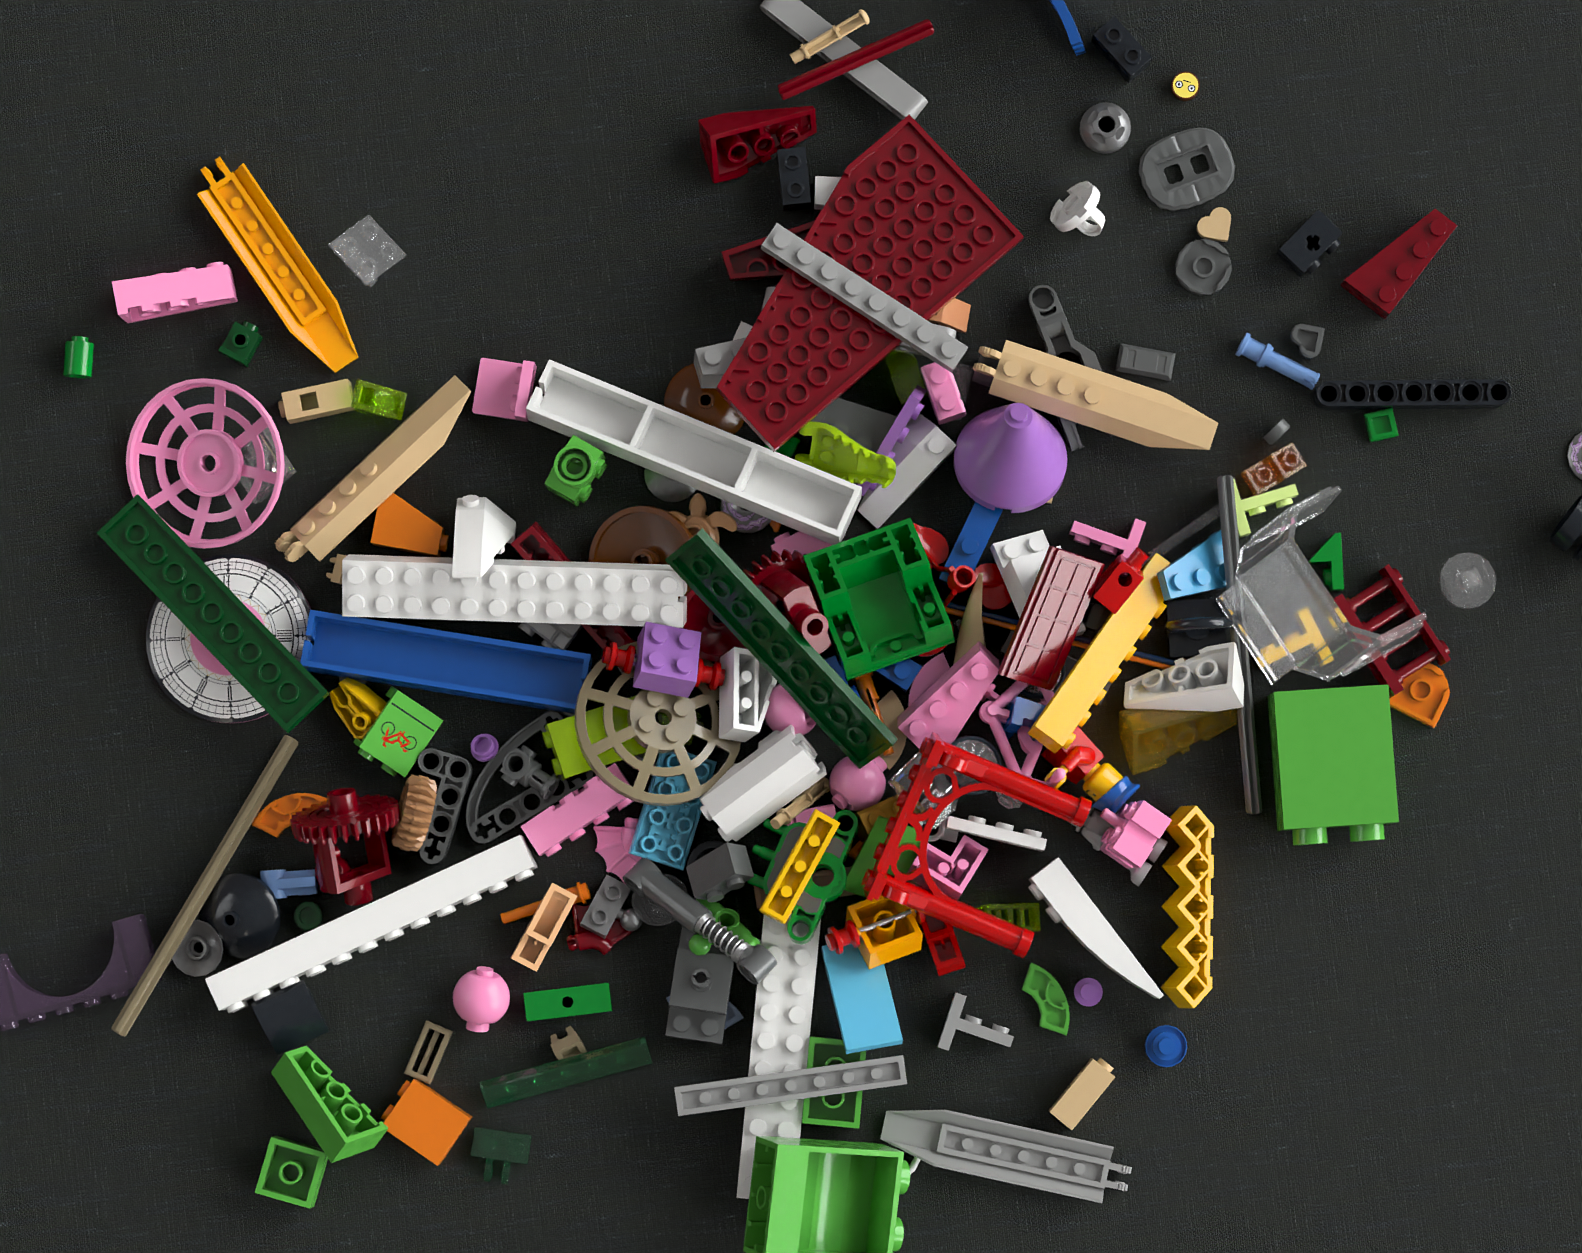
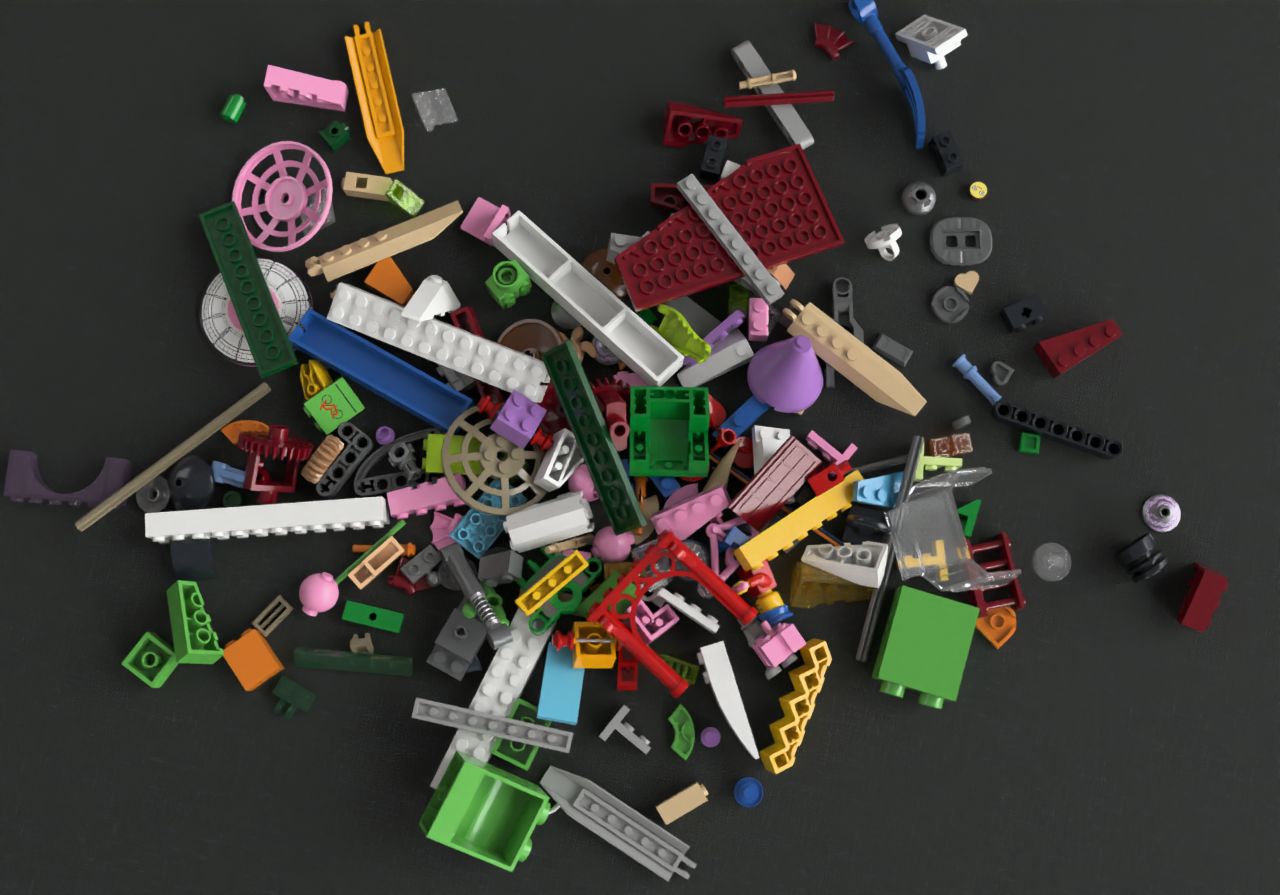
camera: 15 degrees right, 5 degrees down
none -> bright green axle [335,519,406,585]

